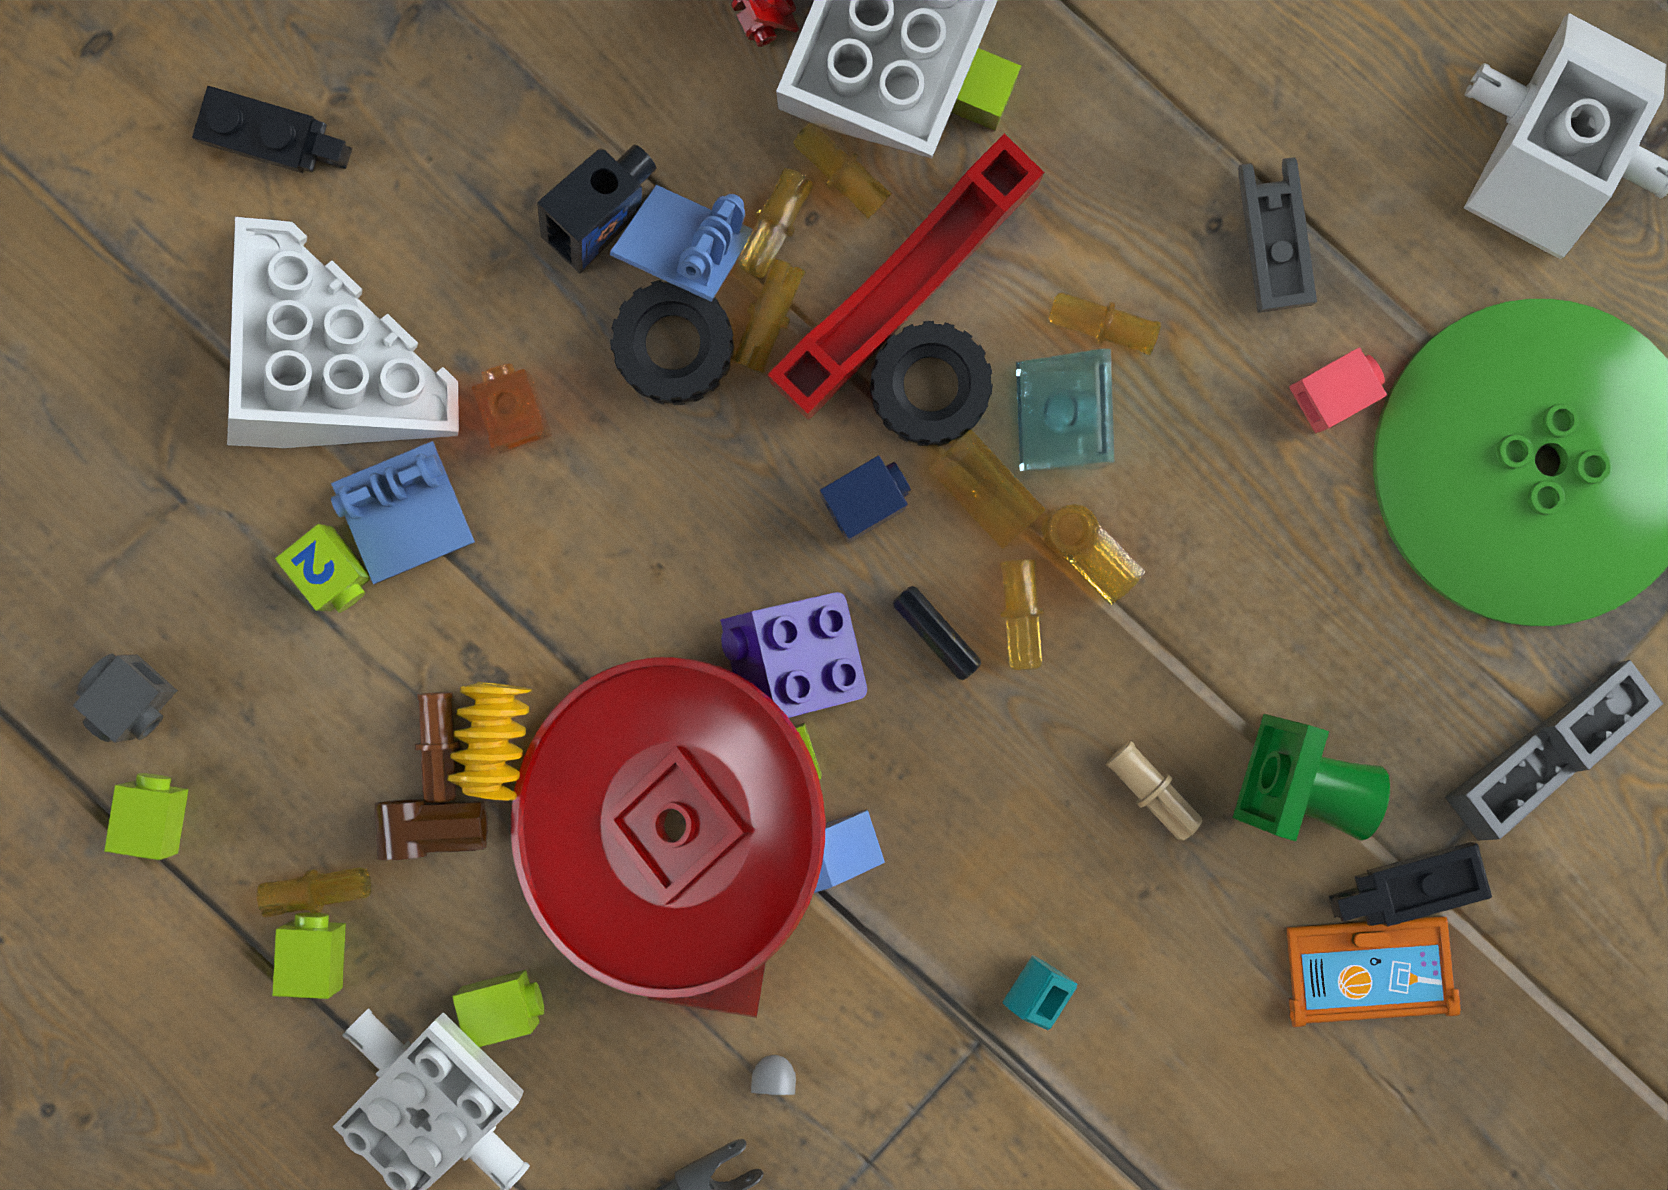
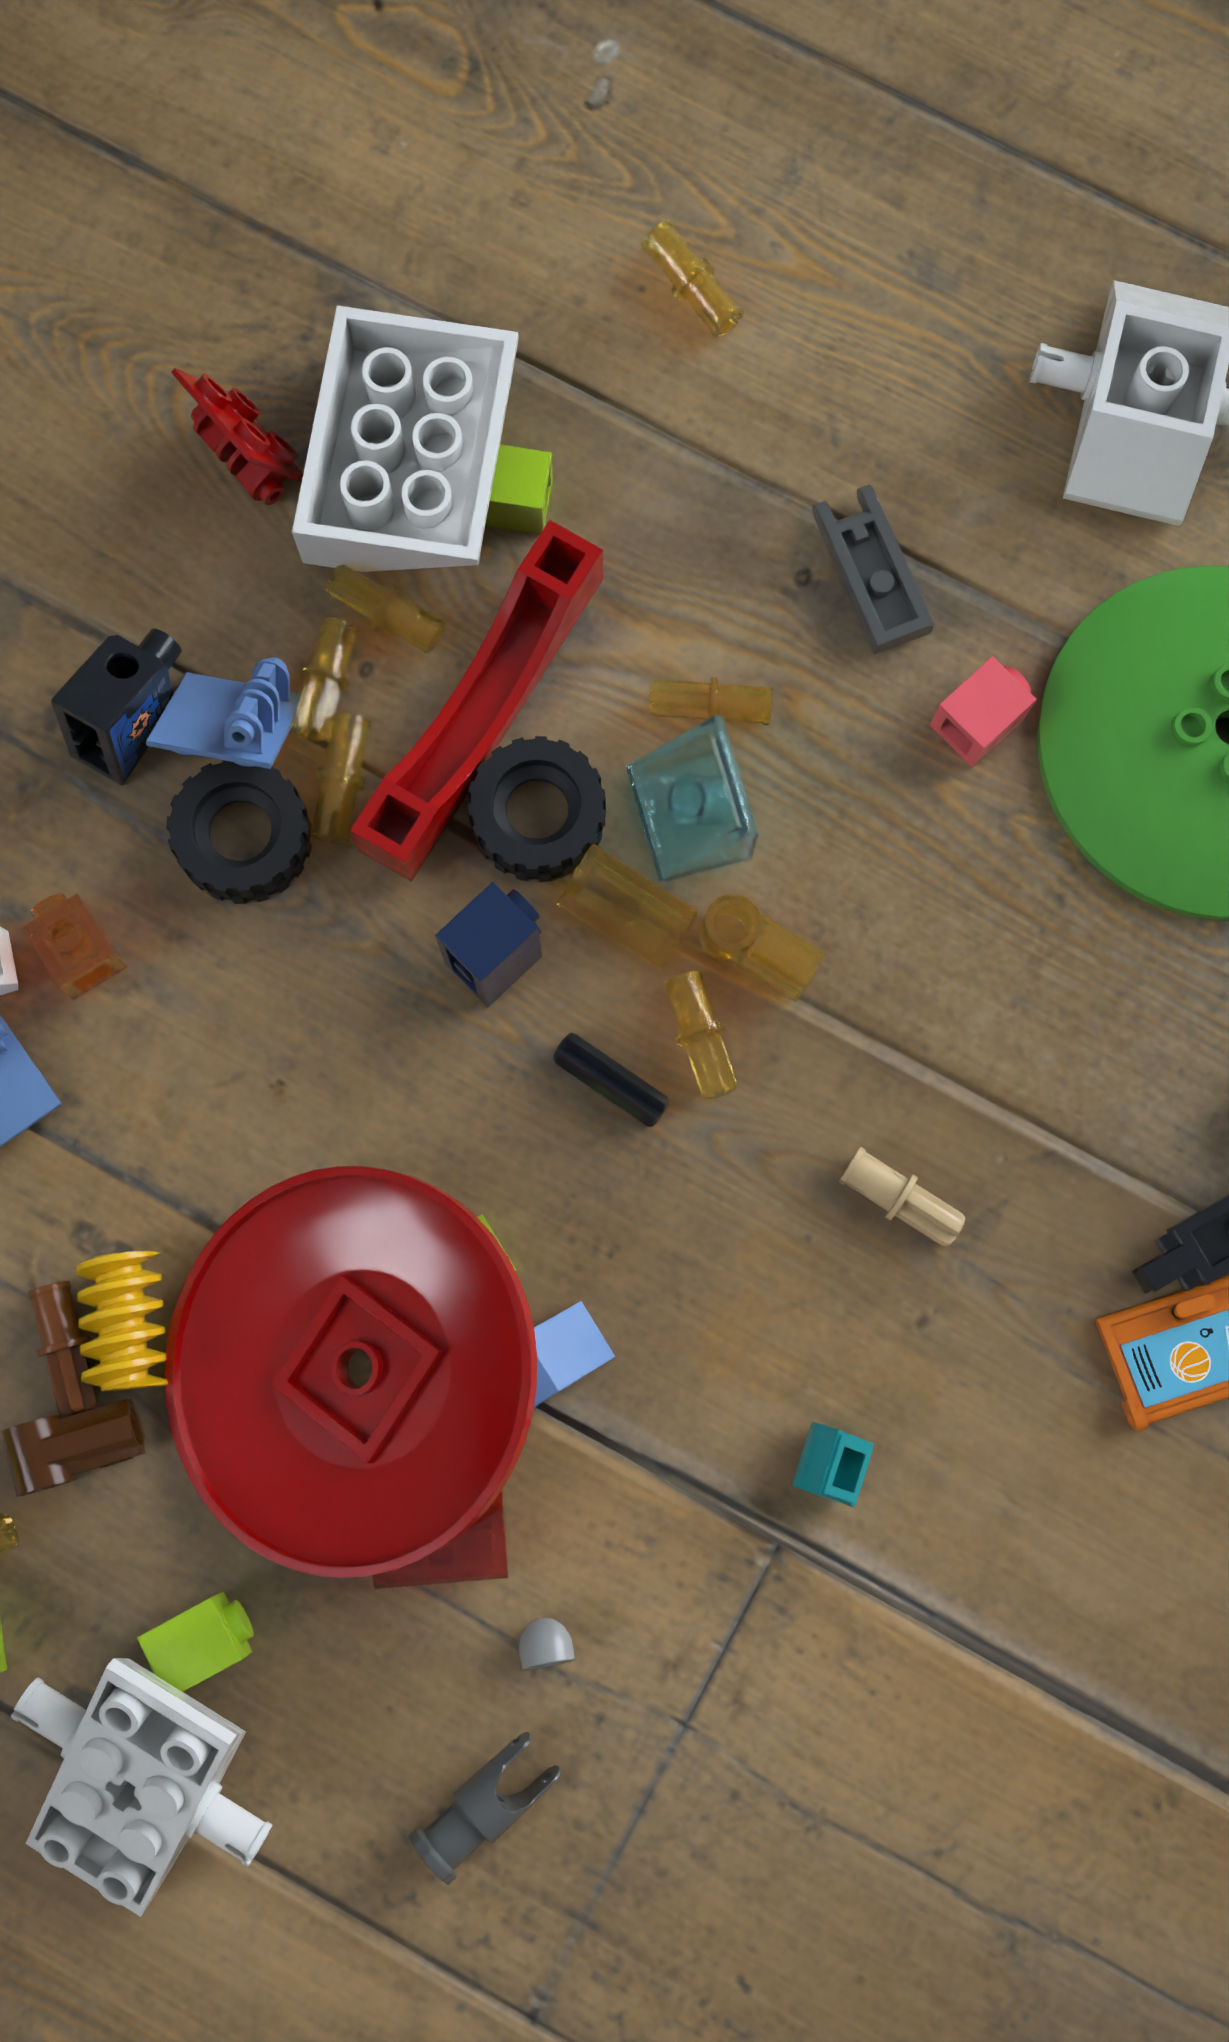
camera: 20 degrees left, 10 degrees down
bracket [720,592,867,718] -> none
green plant [1232,714,1390,841] -> none

